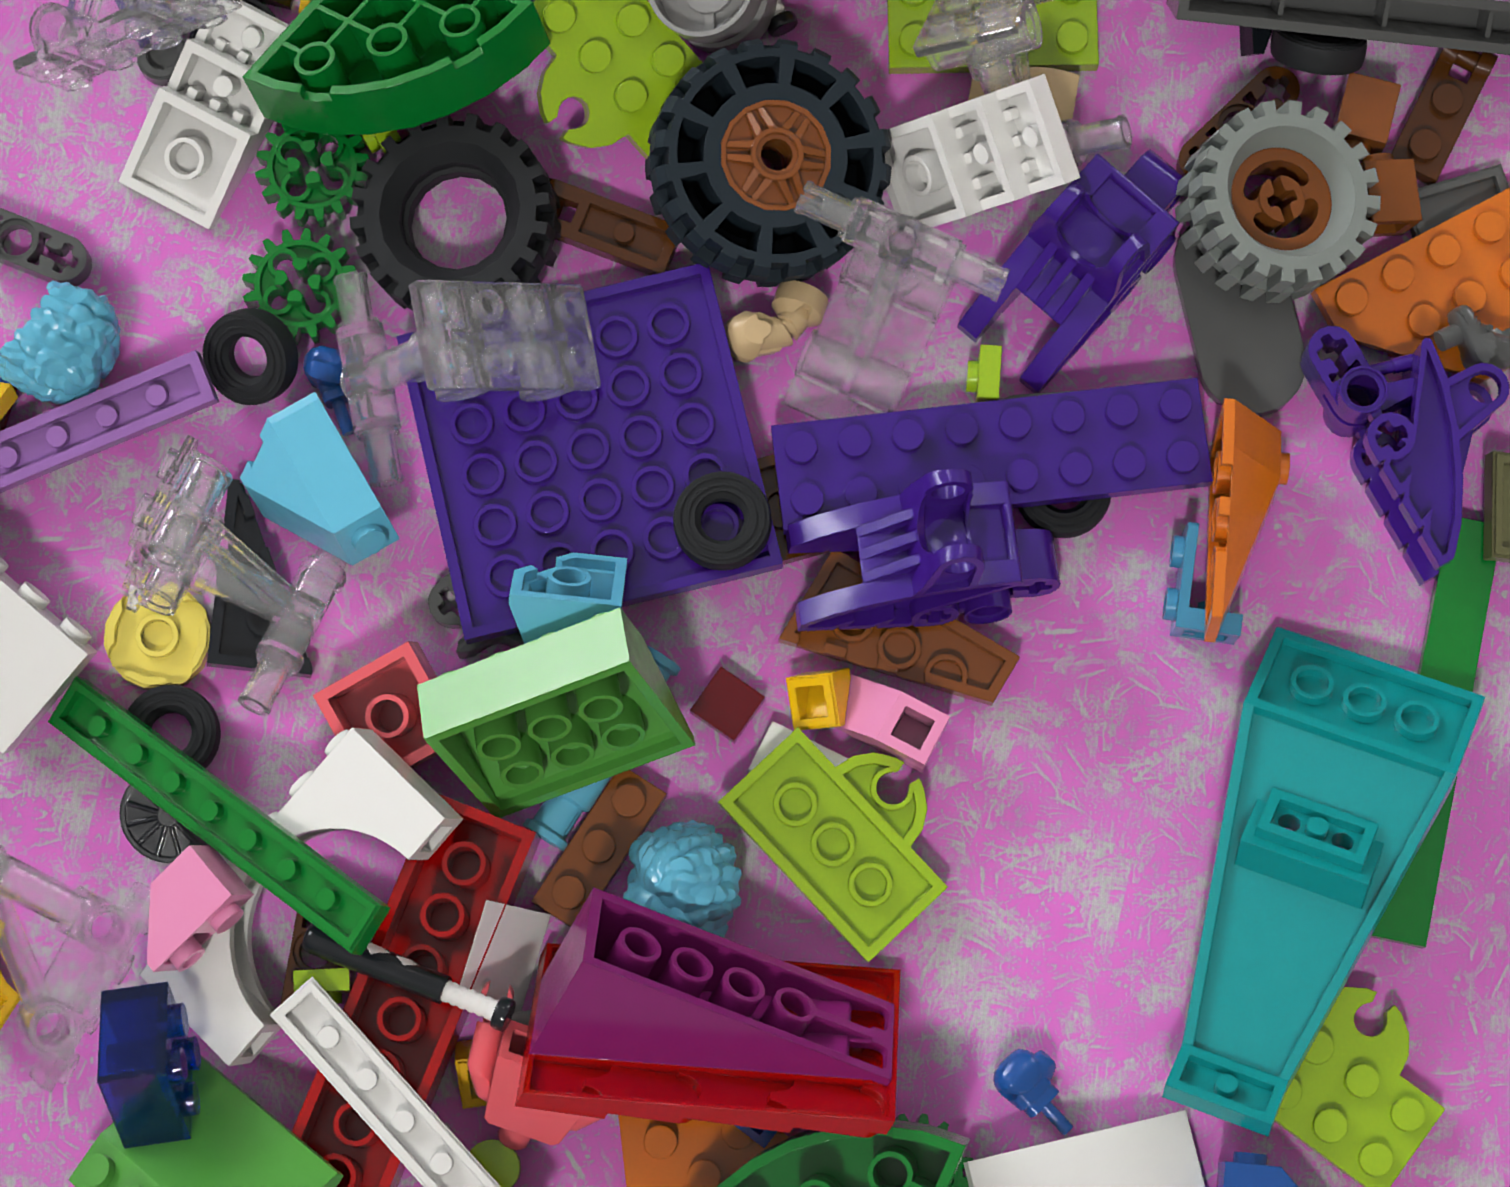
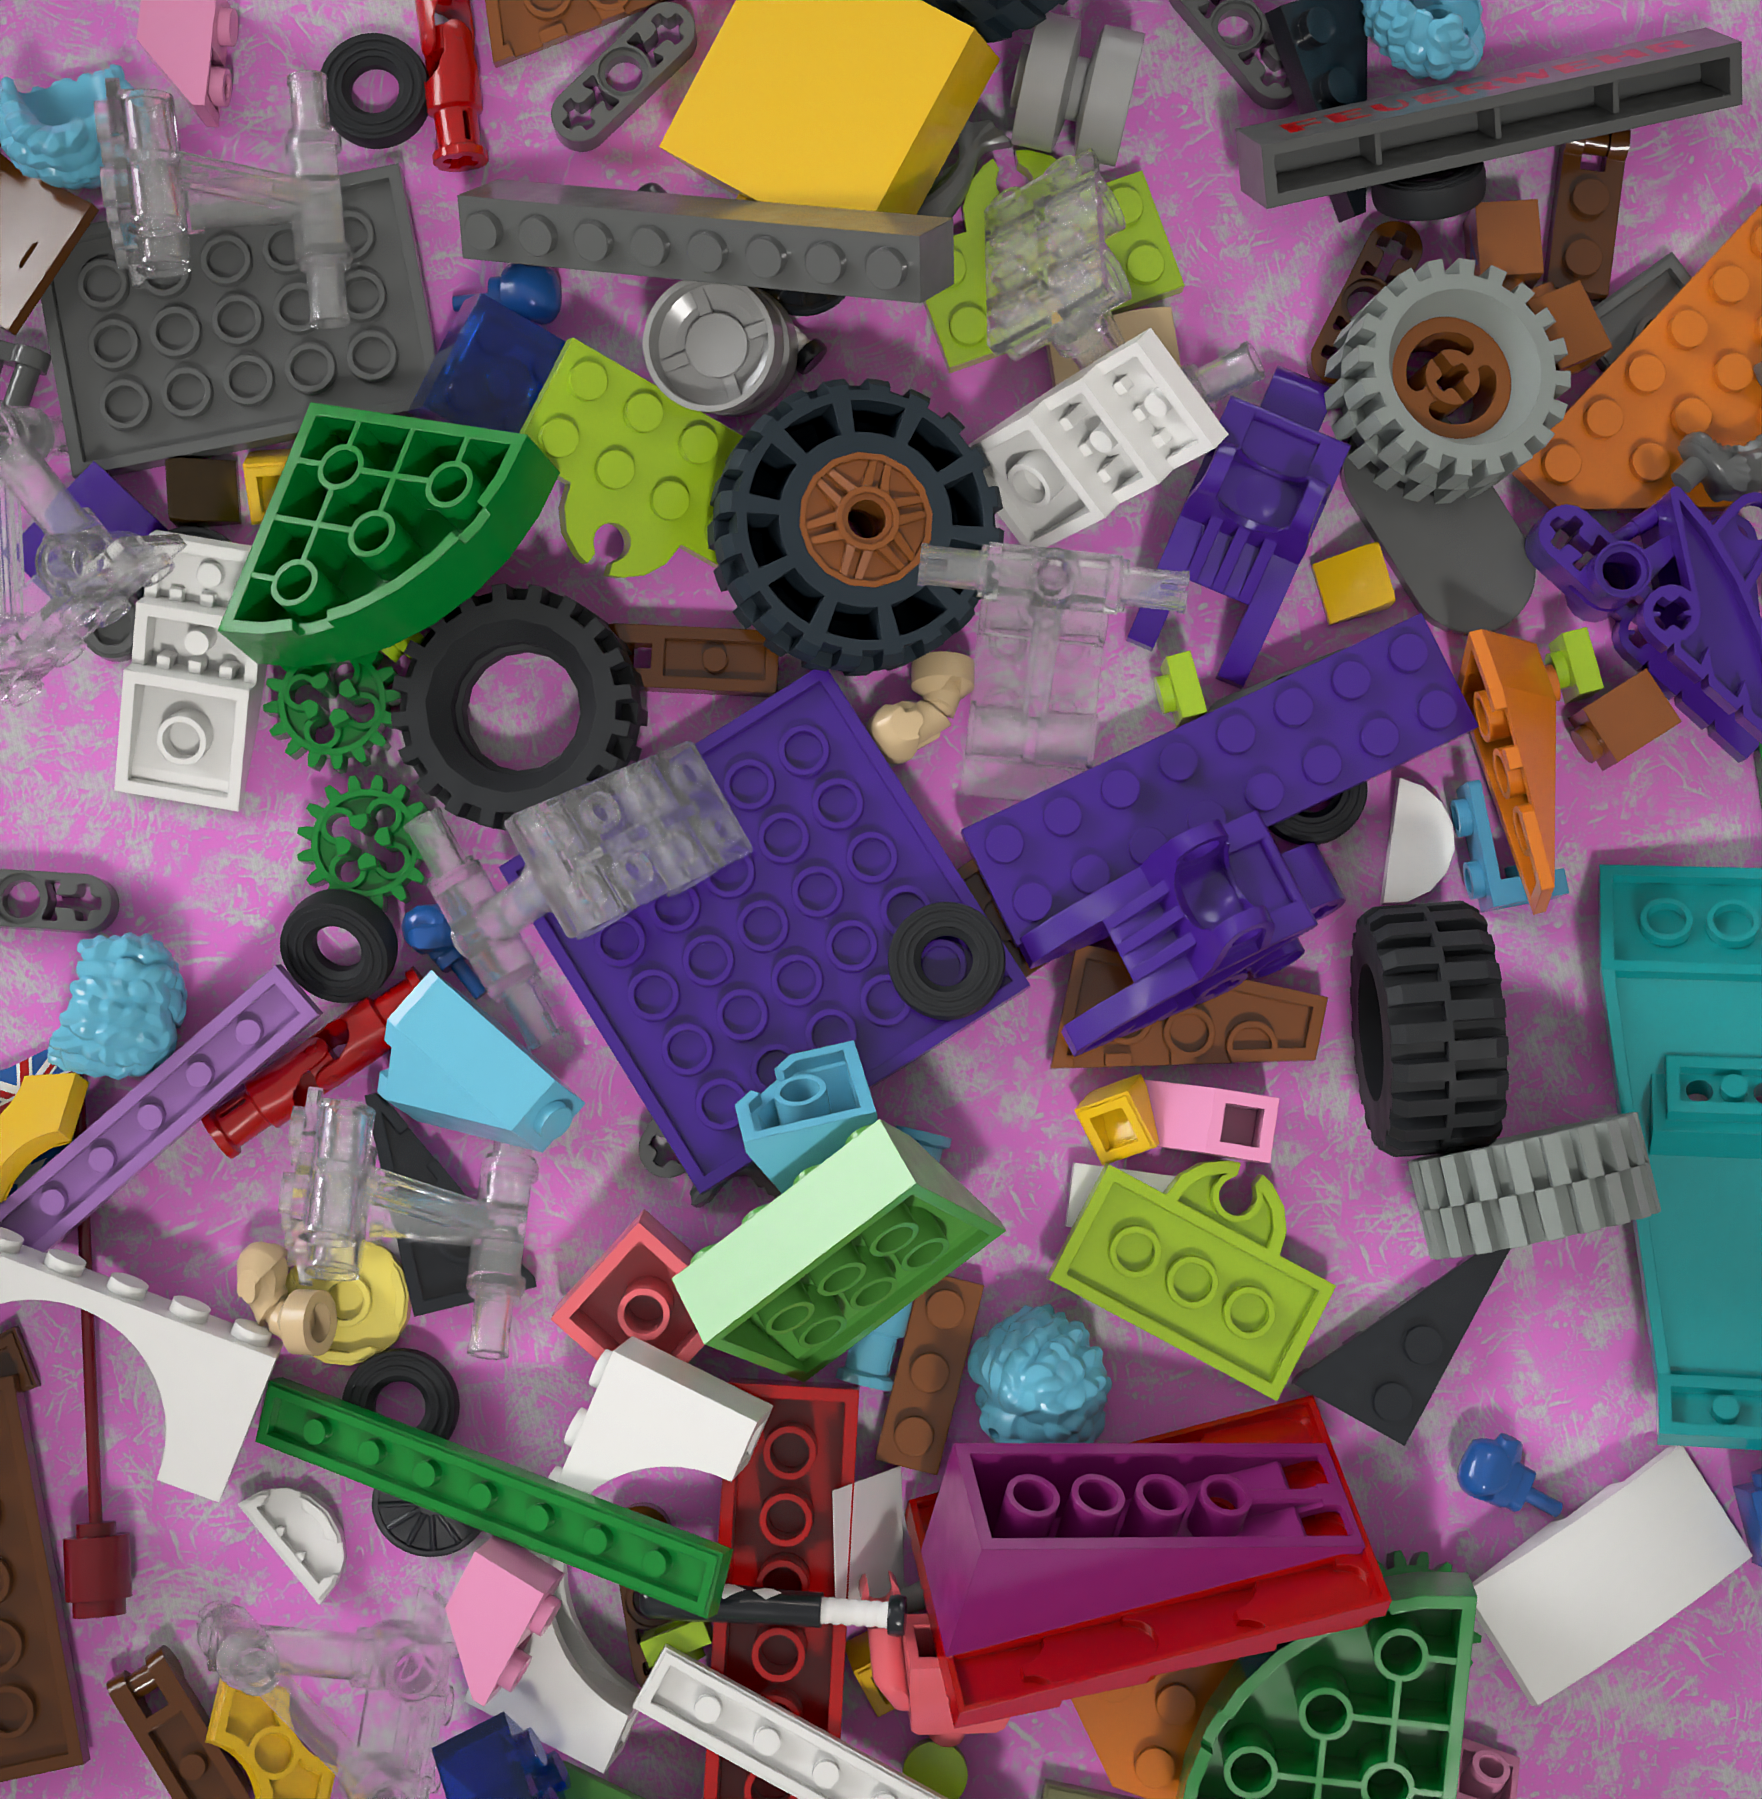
camera: 20 degrees left, 5 degrees up
dark red tile [690,667,765,744] -> none
none -> red piece [201,966,424,1159]
none -> tan arm [237,1241,337,1356]
none -> white tile [238,1486,347,1604]
none -> black wing [1292,1248,1510,1446]
none -> yellow slope [1311,541,1396,625]
none -> black tyre [1350,901,1509,1157]
none -> white tile [1380,778,1455,905]
none -> light grey wheel [1407,1112,1661,1260]
none -> lime plate [1545,627,1604,704]
none -> dark orange brick [1568,668,1682,771]

